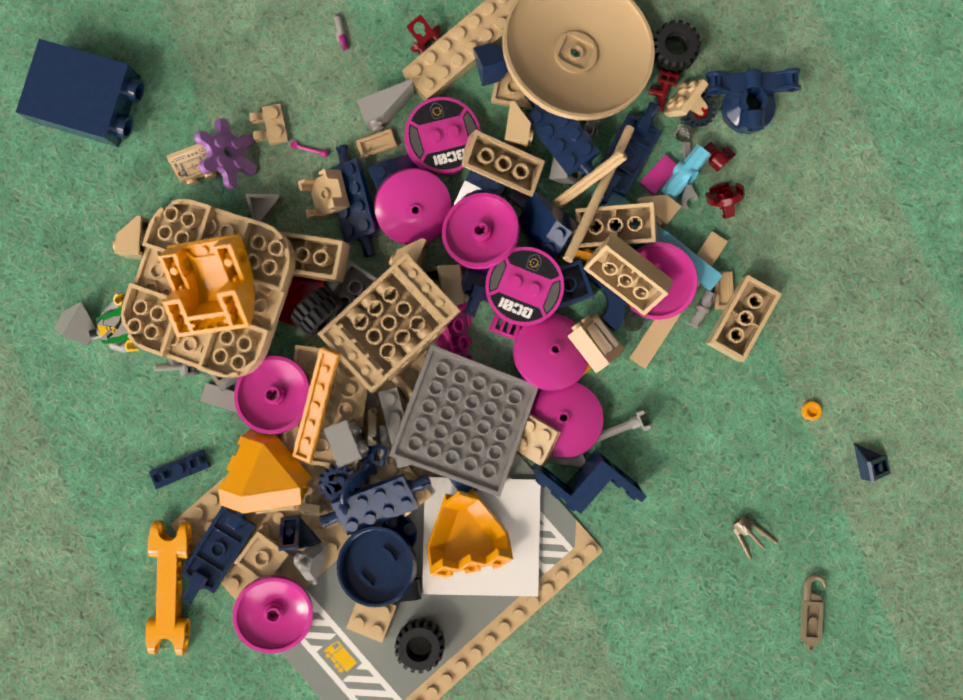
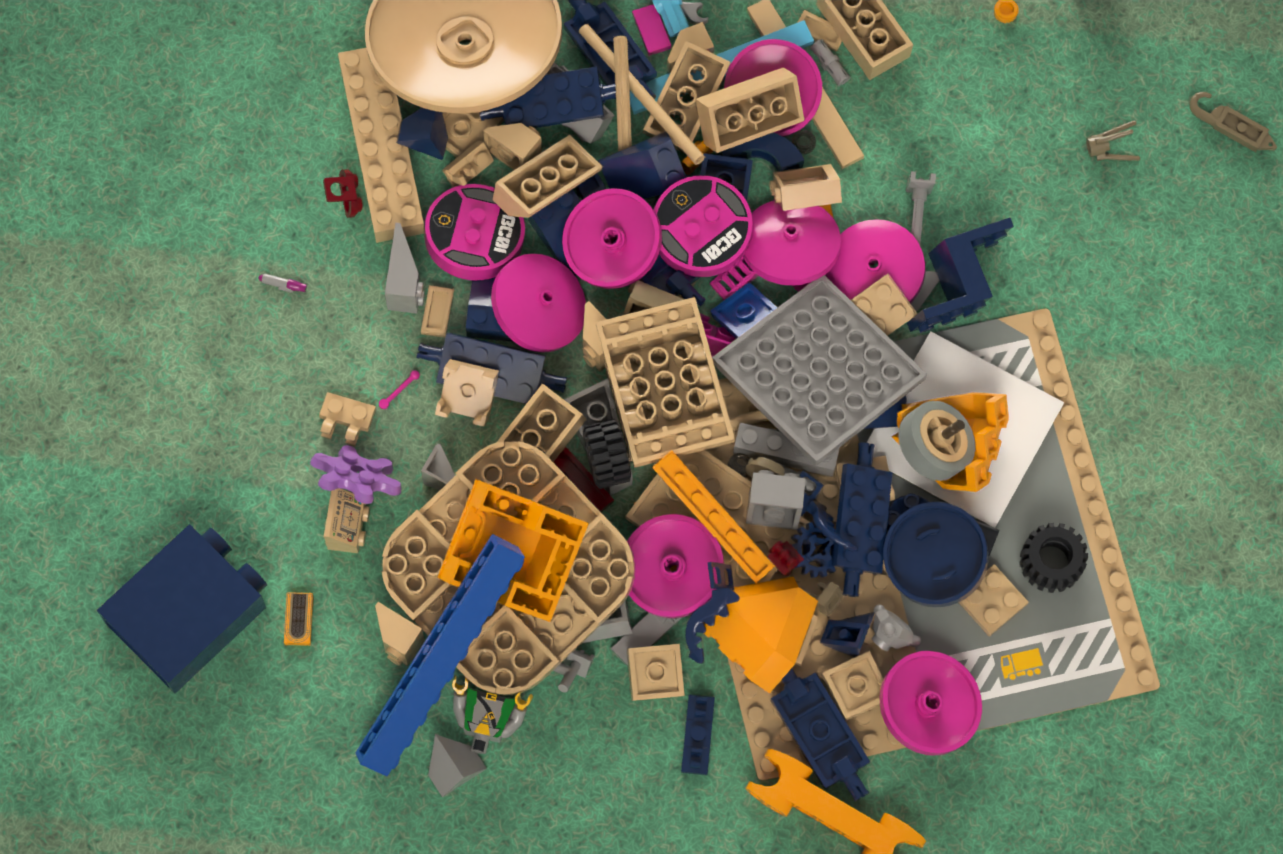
camera: 65 degrees left, 15 degrees down
none -> tile [284,593,313,646]
none -> blue brick [355,534,525,776]
none -> tan plate [443,140,494,188]
none -> tan plate [627,644,685,701]
none -> dark blue piece [685,562,740,664]
none -> blue plate [710,282,777,339]
none -> dark red arm [767,540,804,576]
none -> wheel [898,401,975,481]

